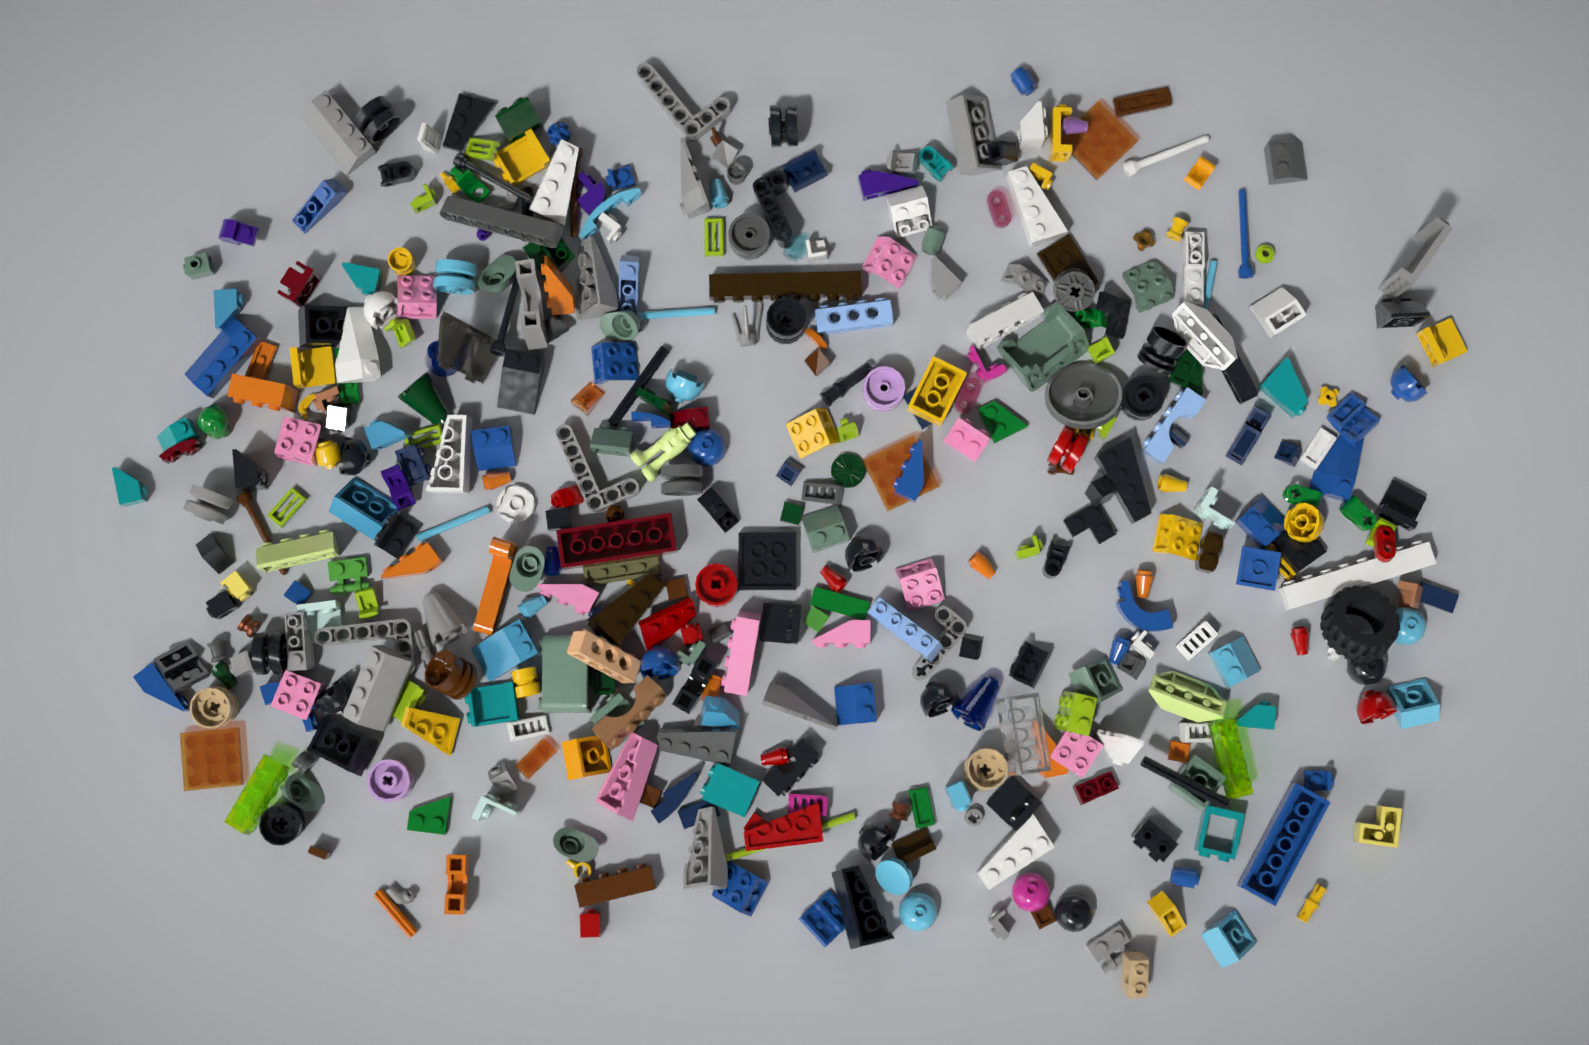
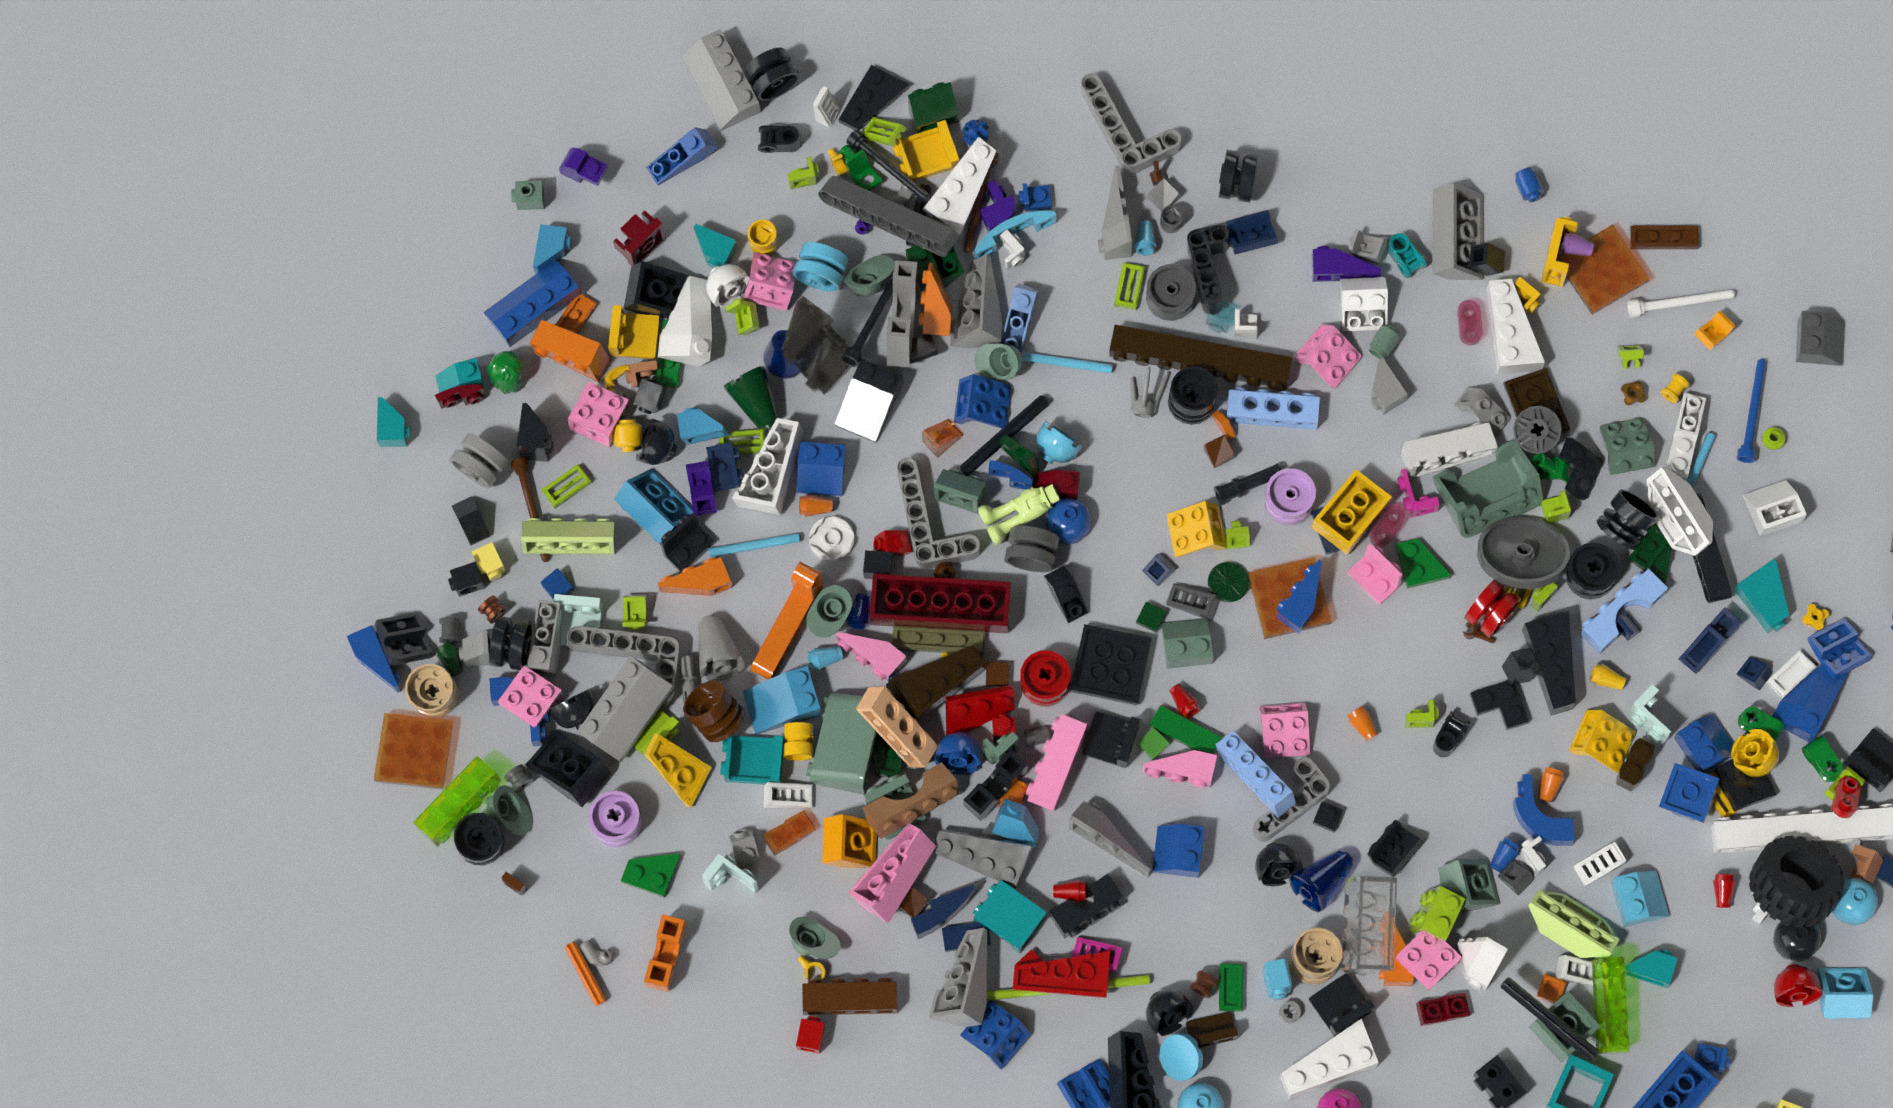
camera: 15 degrees right, 10 degrees down
bright green plate [327,557,370,595] -> none
black cylinder [845,536,884,572] -> none
white slope [1017,101,1048,150] -> none
none -> lime tile [1618,345,1644,369]

